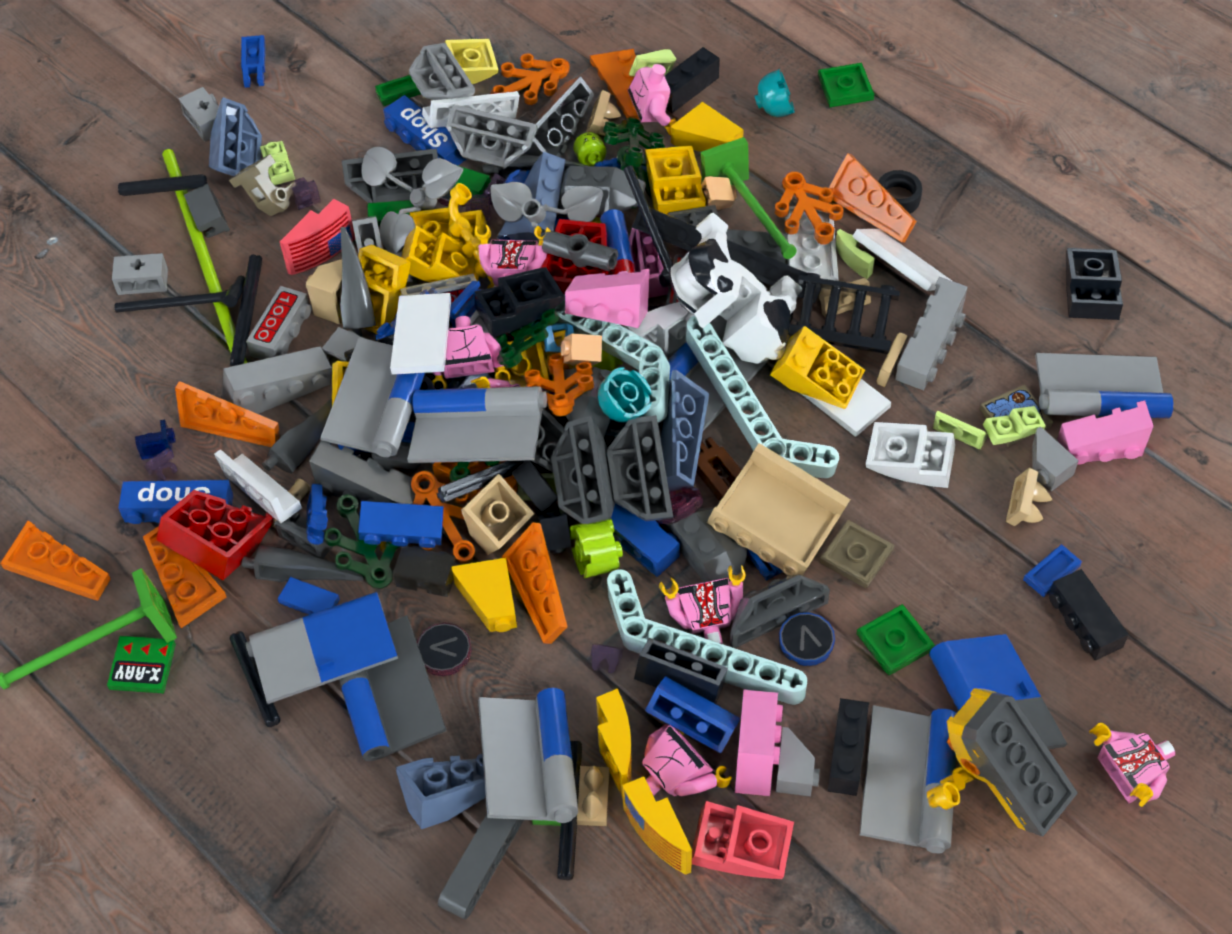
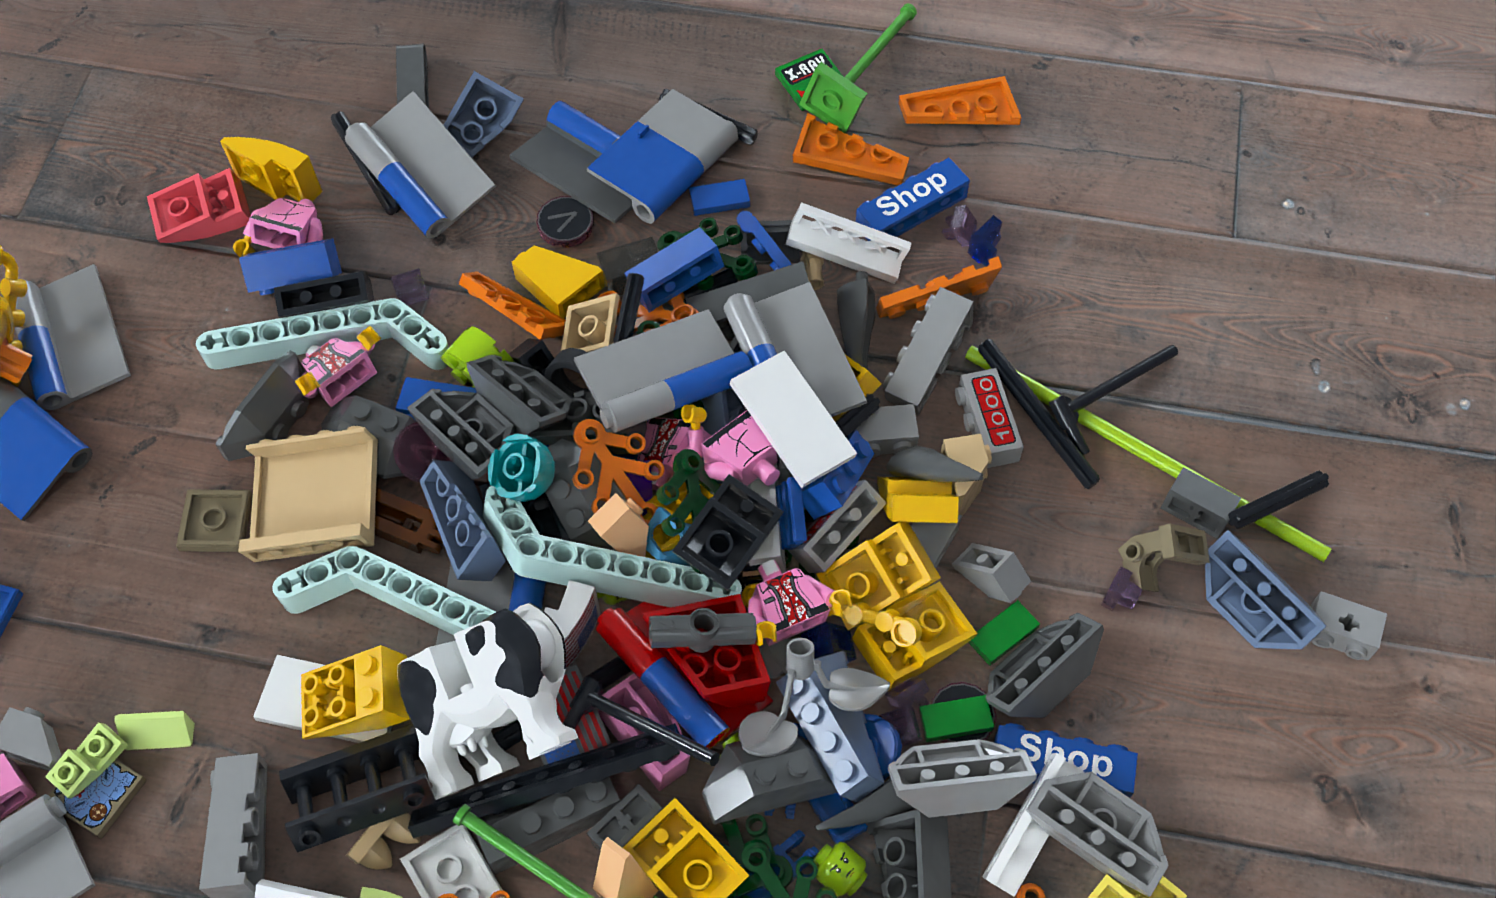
camera: 145 degrees right, 5 degrees up
light grey brick [112,253,168,295] -> none
red wedge [157,490,275,580] -> none
blue hinge [241,35,265,88] -> none
dark grey piece [242,545,364,582] -> none
yellowish green slope [260,141,295,185] -> none
coral slope [280,199,356,275] -> none
light grey plant [362,147,464,254] -> none
green tile [375,75,421,107] -> none
bright pink wedge [565,269,650,328] -> none
tan tile [577,765,610,826] -> none
yellow slope [596,689,632,799] -> none
bright pink wedge [735,690,783,796] -> none
light grey slope [776,727,820,797] -> none
black tile [779,613,835,666] -> none
black brick [827,698,869,796] -> none
green tile [856,604,936,676] -> none
white slope [866,422,955,488] -> none
tan tile [876,332,907,387] -> none
tan tile [1006,468,1052,526] -> none

